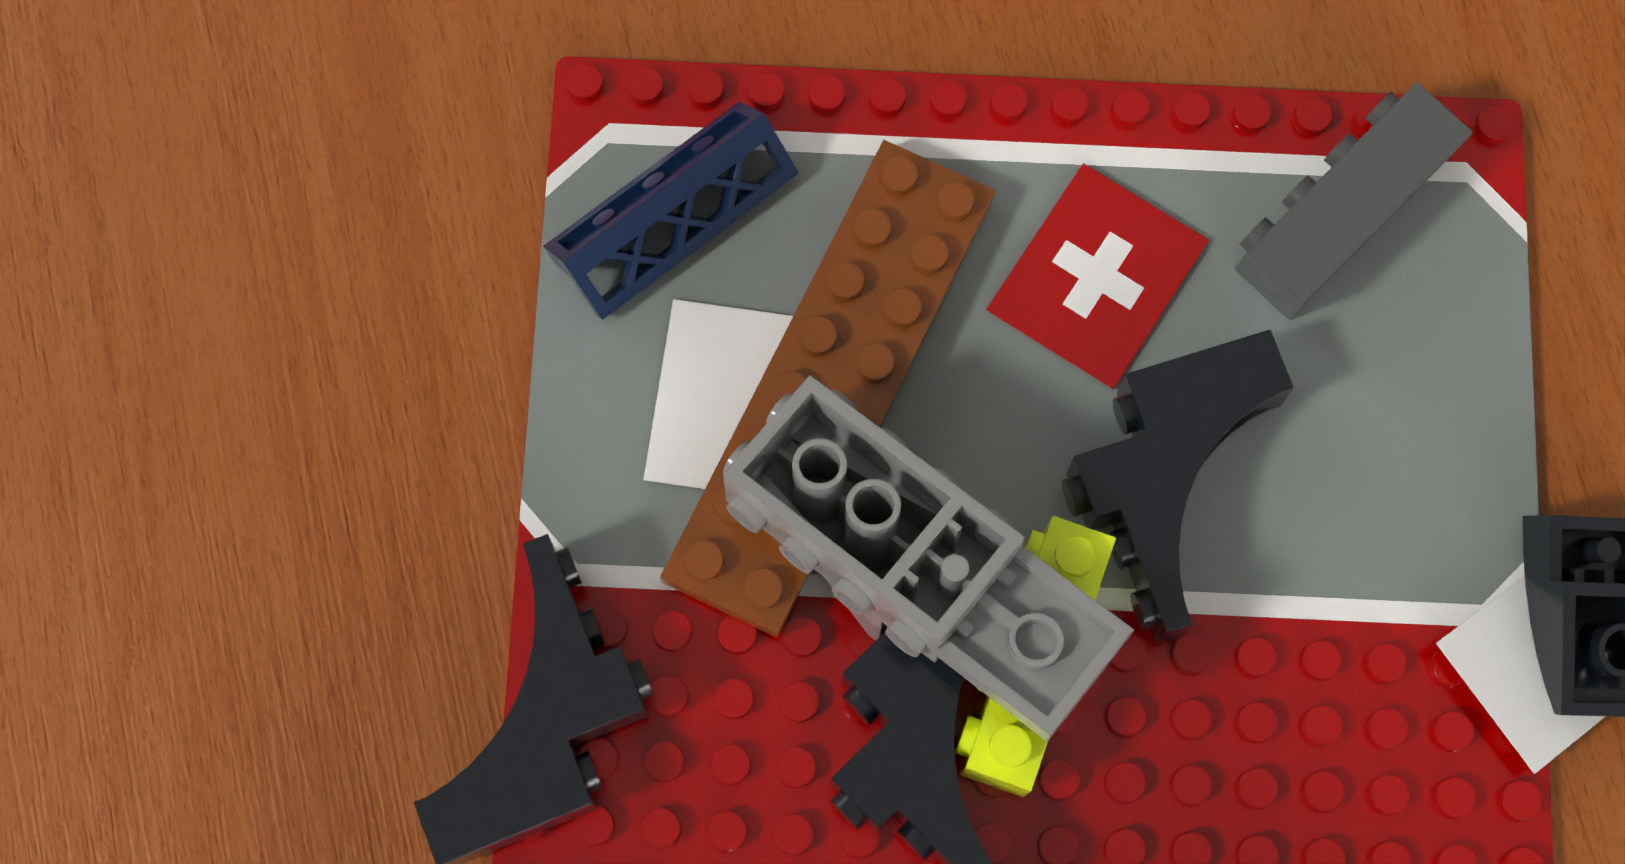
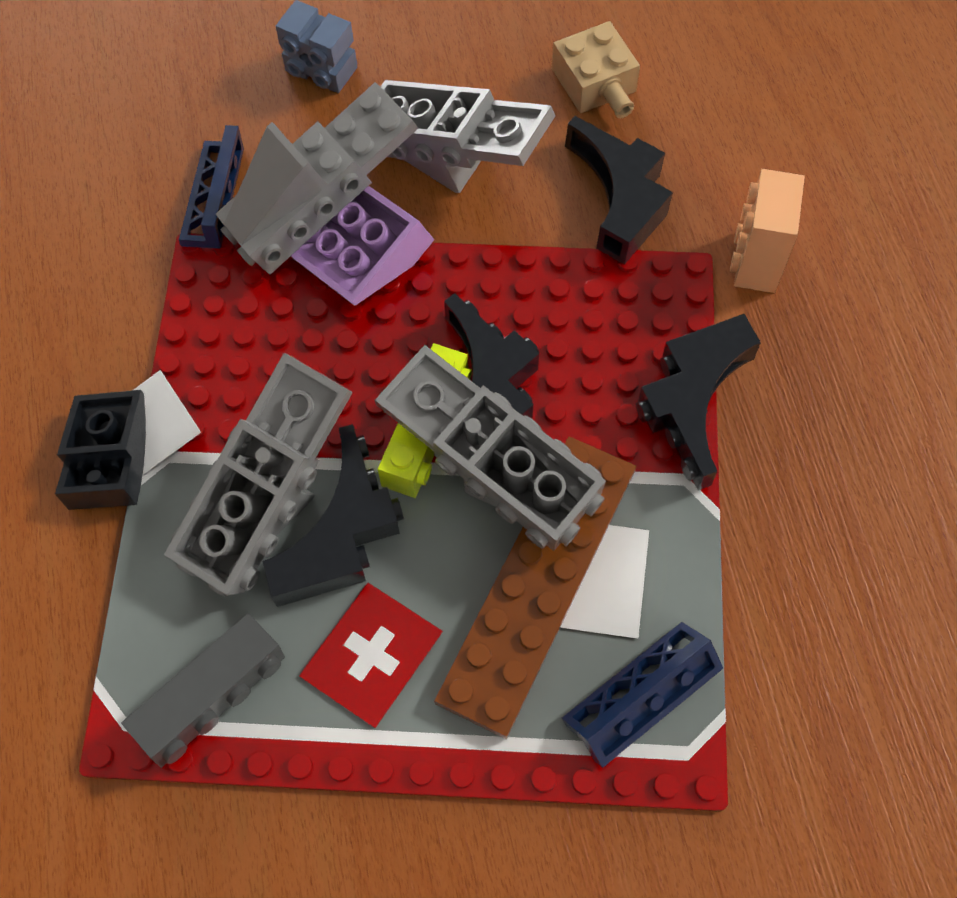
camera: 175 degrees left, 10 degrees down
none -> light grey wedge [164,353,353,596]

